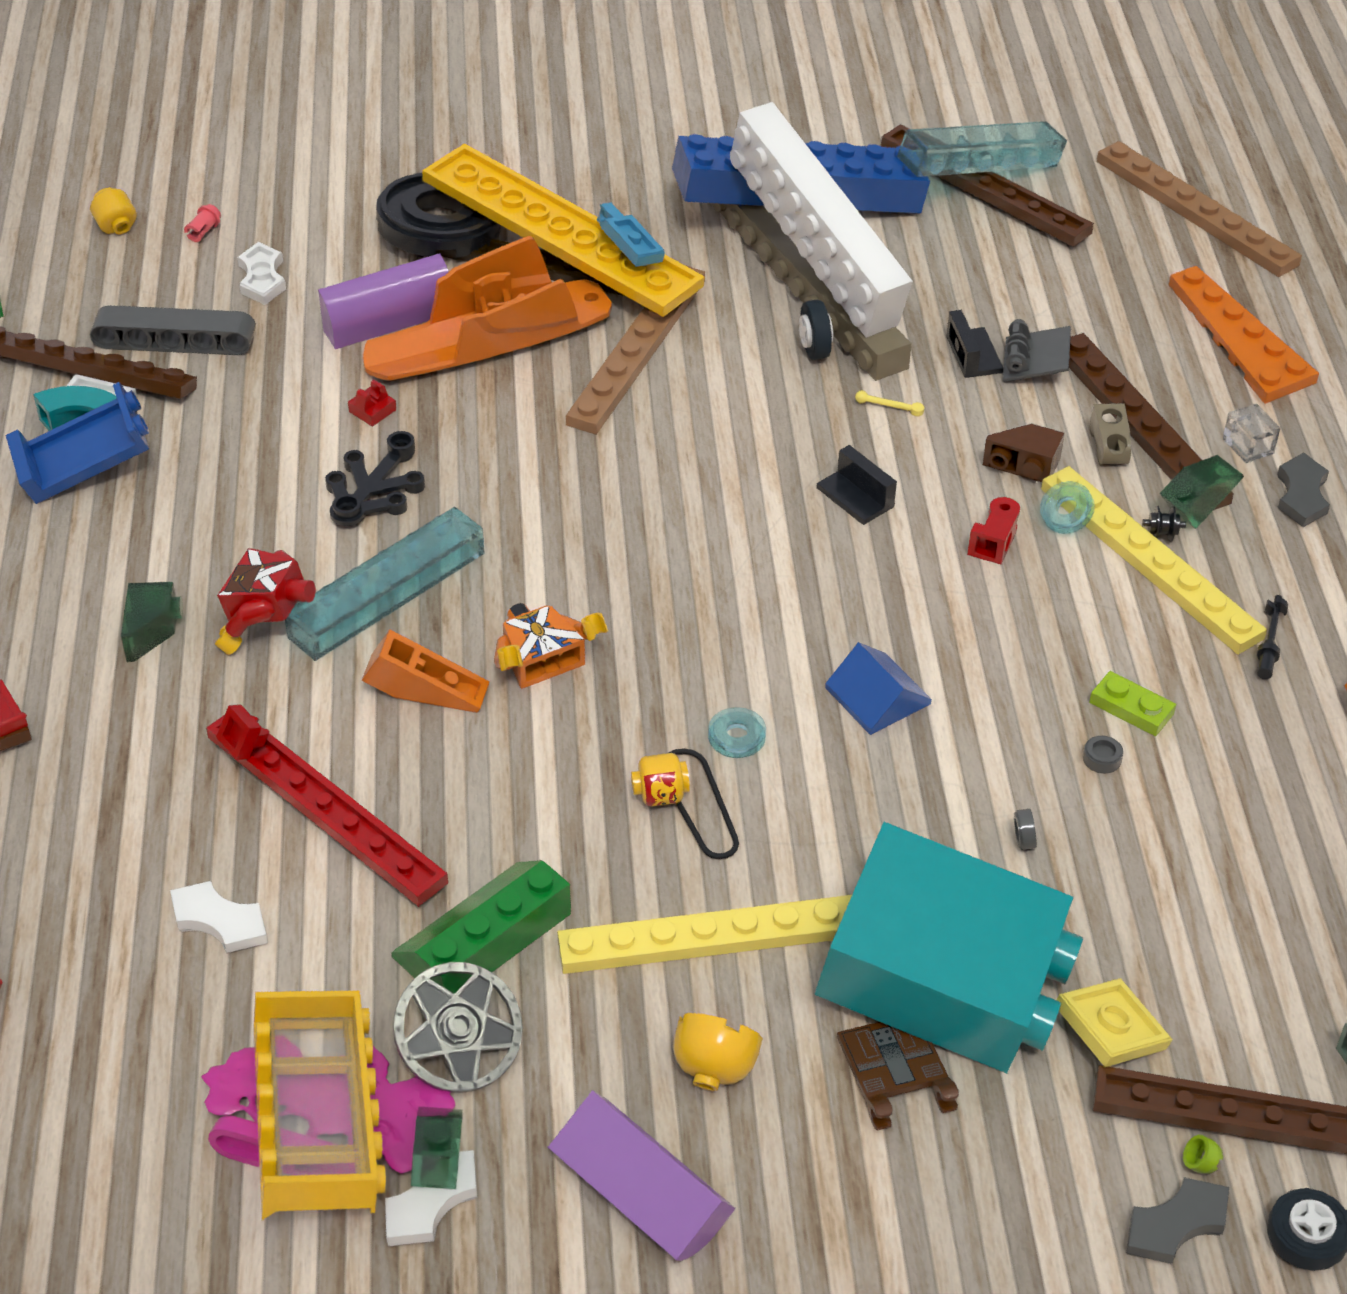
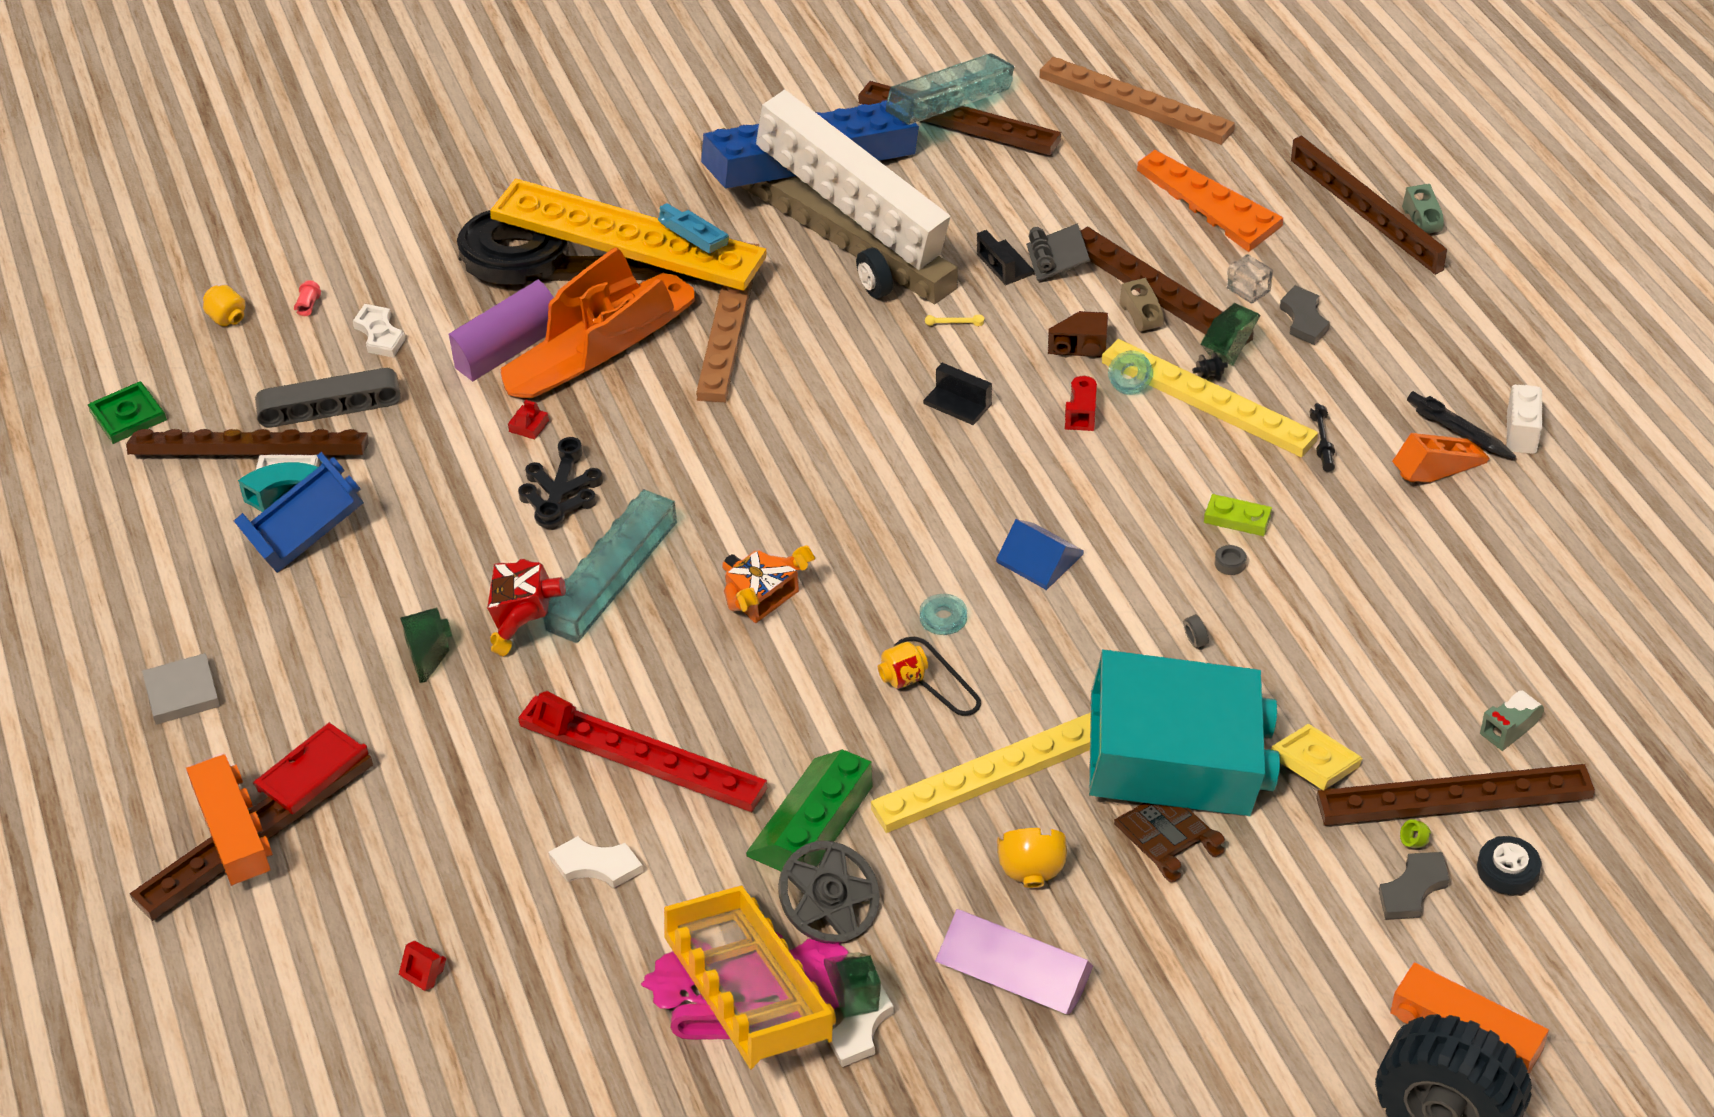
camera: 15 degrees left, 0 degrees up
orange slope [361,629,490,713] -> none

